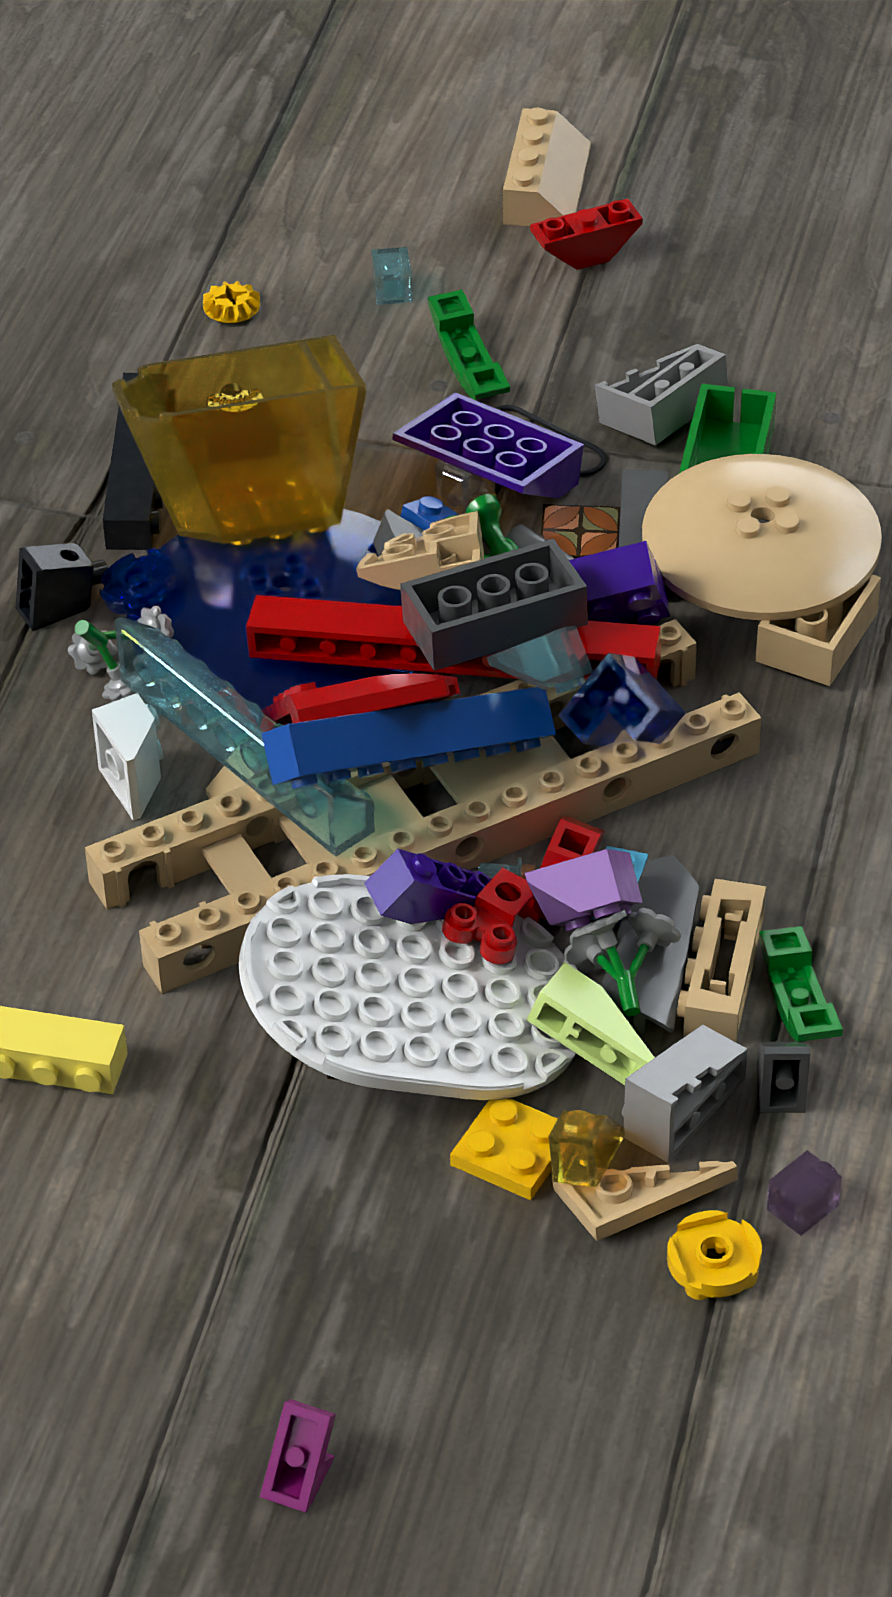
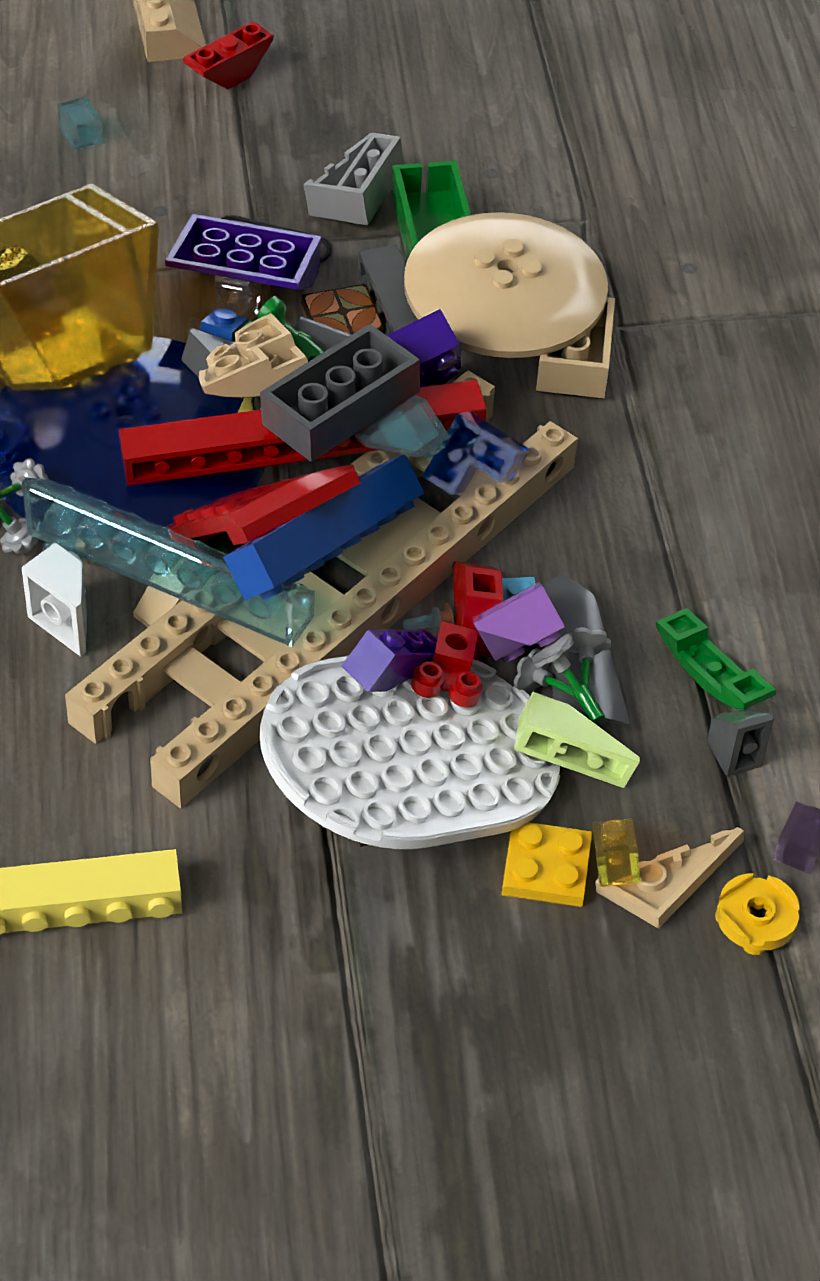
camera: 25 degrees left, 5 degrees up
magenta slope [260,1399,336,1512] -> none
green slope [428,289,510,400] -> none
light grey wedge [622,1025,748,1163] -> none
tan brick [677,879,766,1043] -> none

